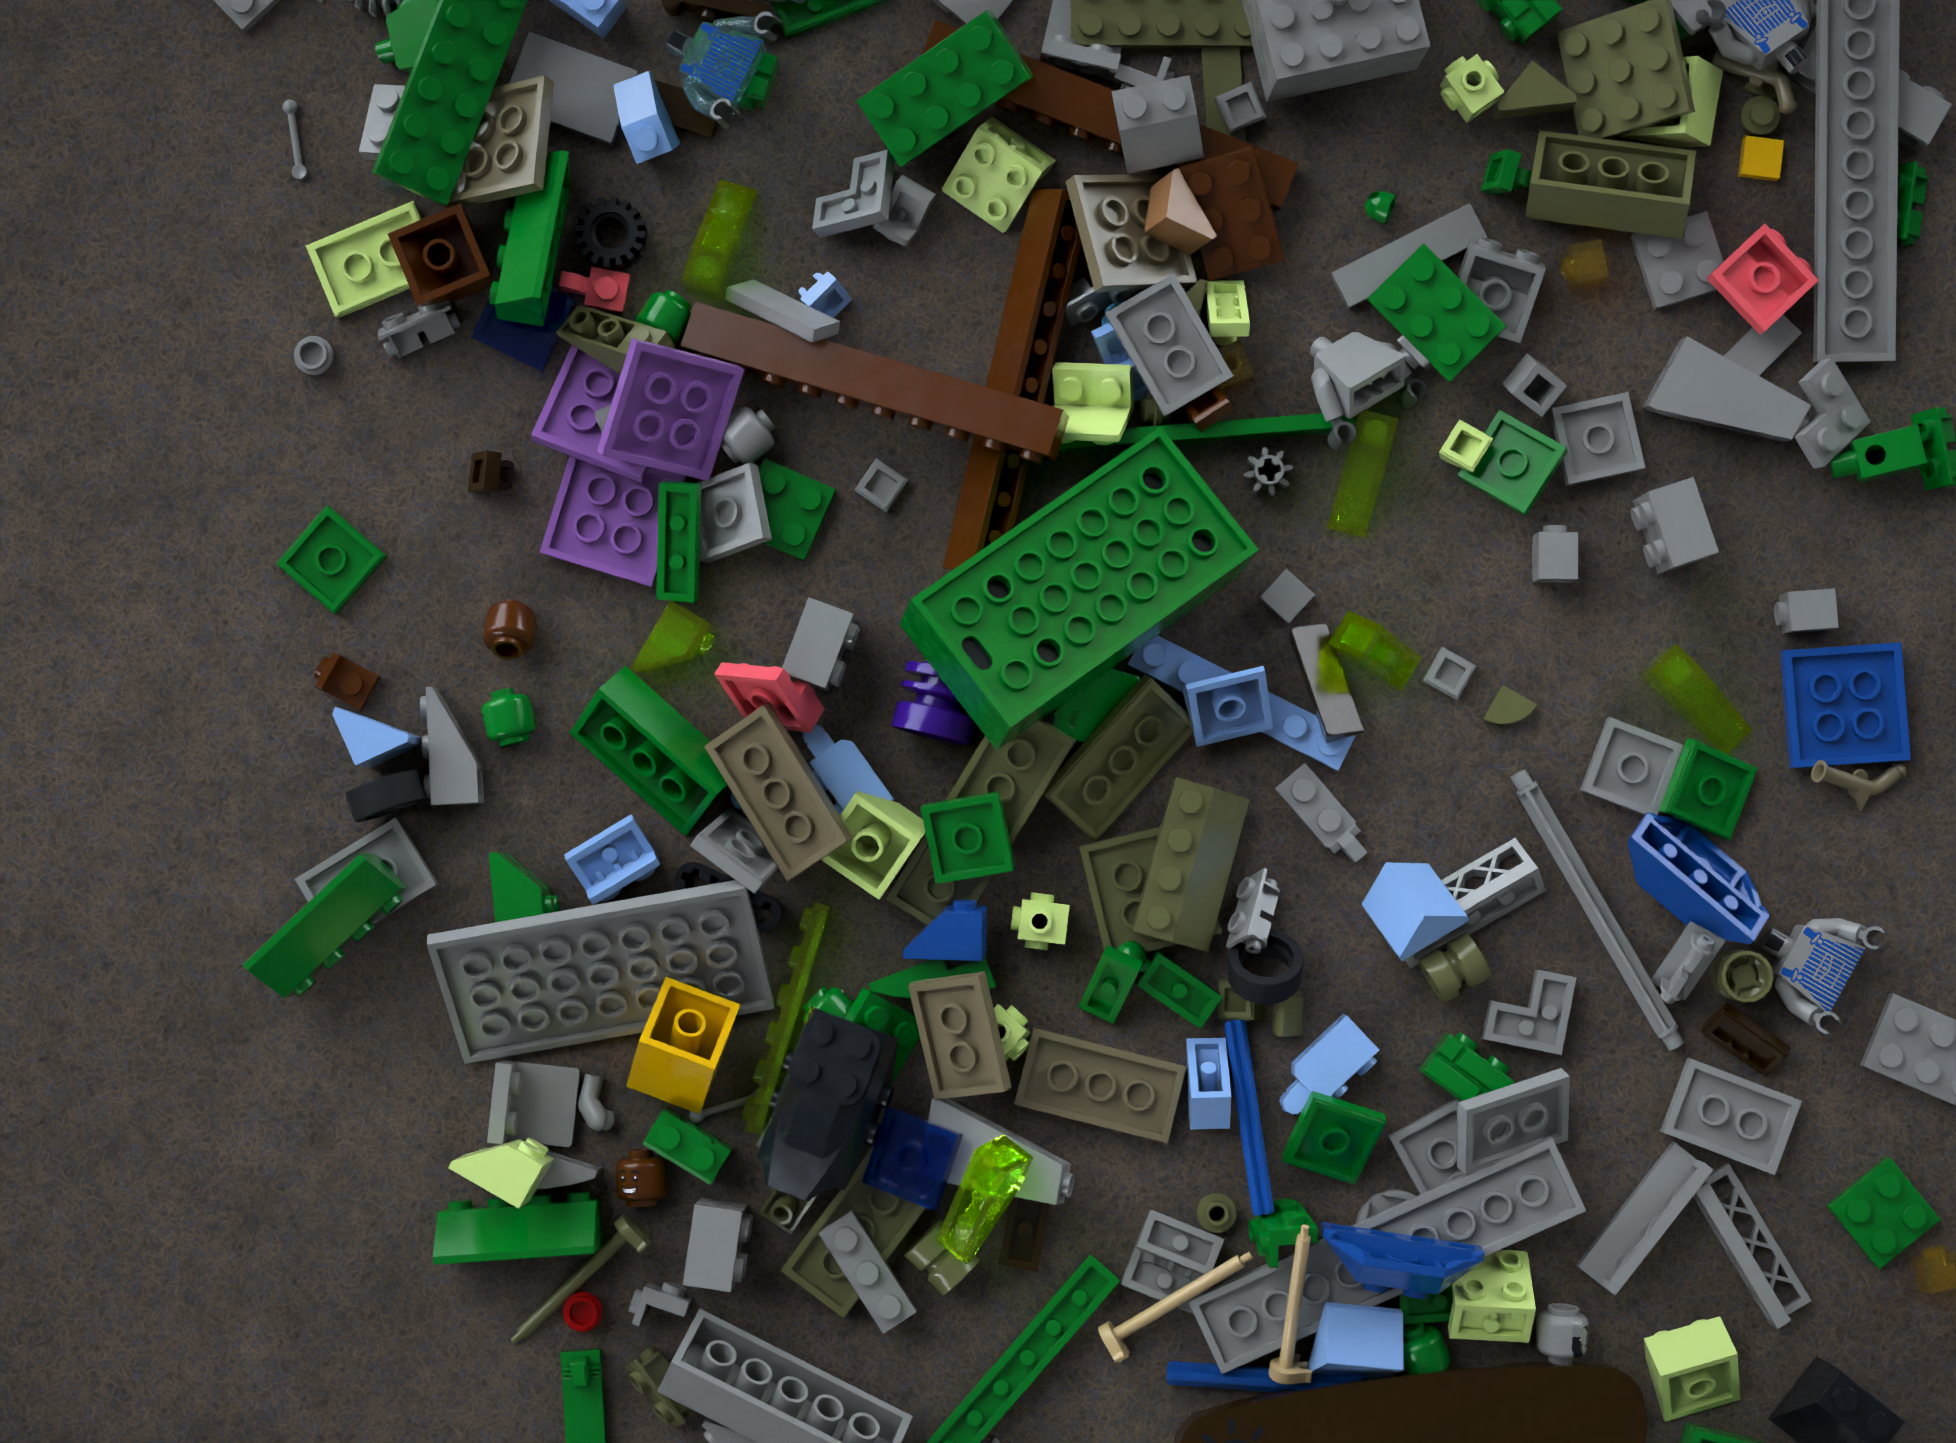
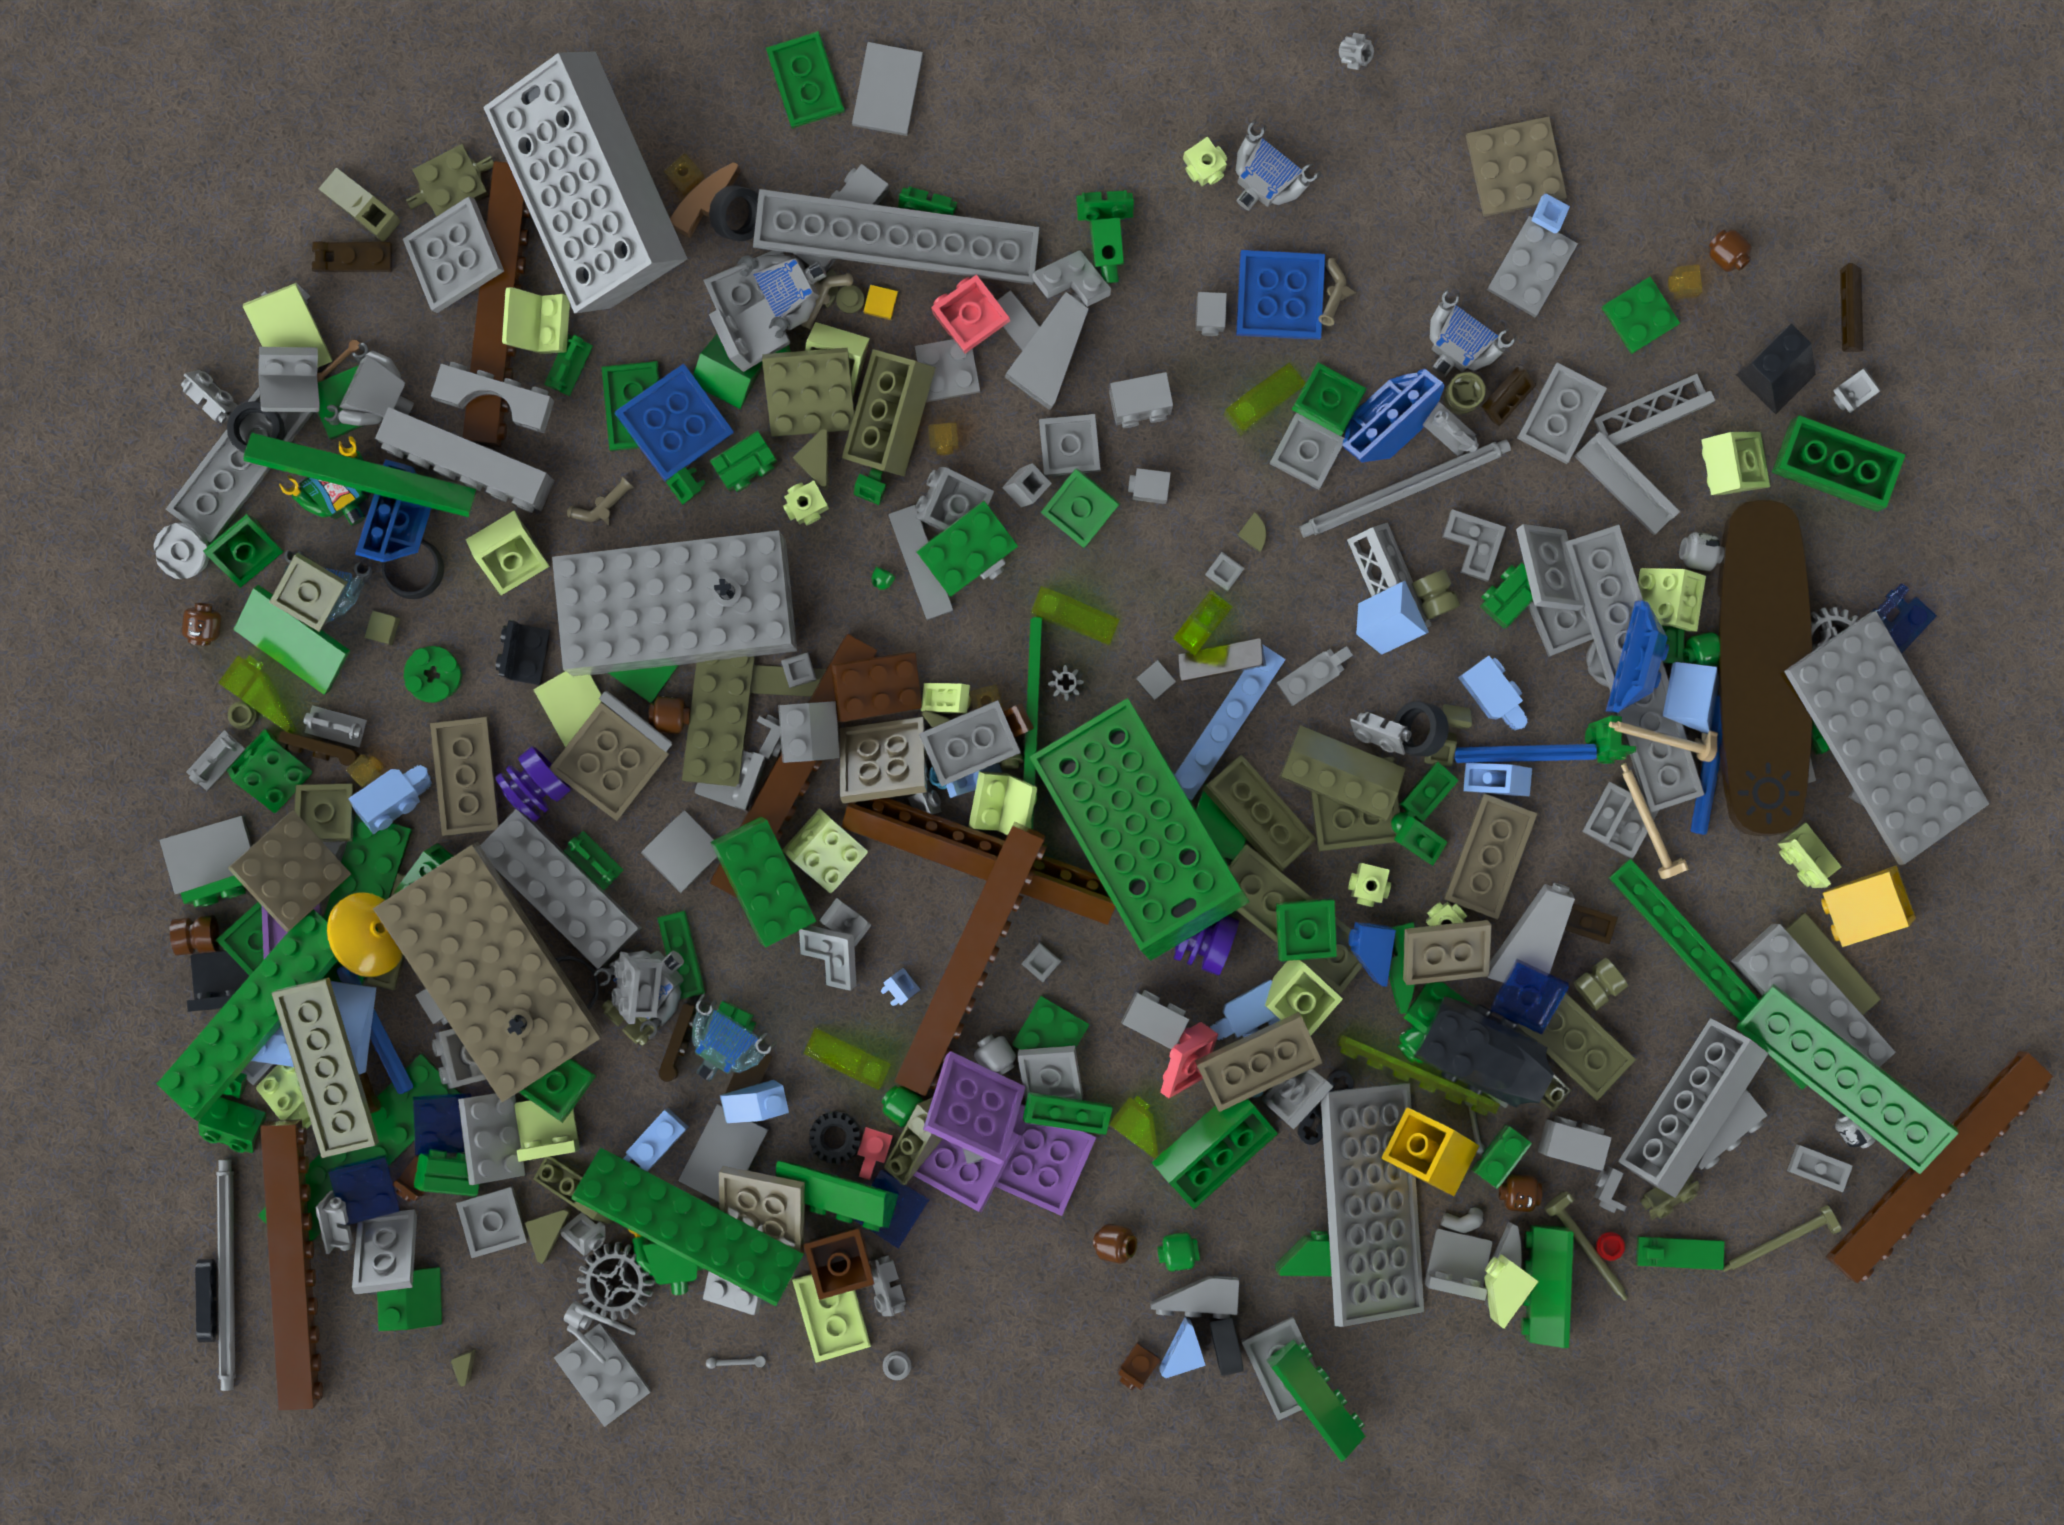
camera: 90 degrees left, 0 degrees up
green tile [276,505,388,615] -> none
dark brown tile [468,450,514,494] -> none
light blue bracket [564,814,660,905] -> none
light grey tile [725,279,840,343] -> none
light grey plate [818,1210,917,1334] -> none
clear neon green slope [936,1134,1033,1265] -> none
medium nougat slope [1144,168,1217,254] -> none
light blue slope [1182,666,1274,747] -> none
olive plate [1196,1193,1236,1233] -> none
green tile [1281,1091,1387,1185] -> none
light grey torso [1310,332,1427,450] -> none
yellowish green slope [1439,419,1493,473] -> none

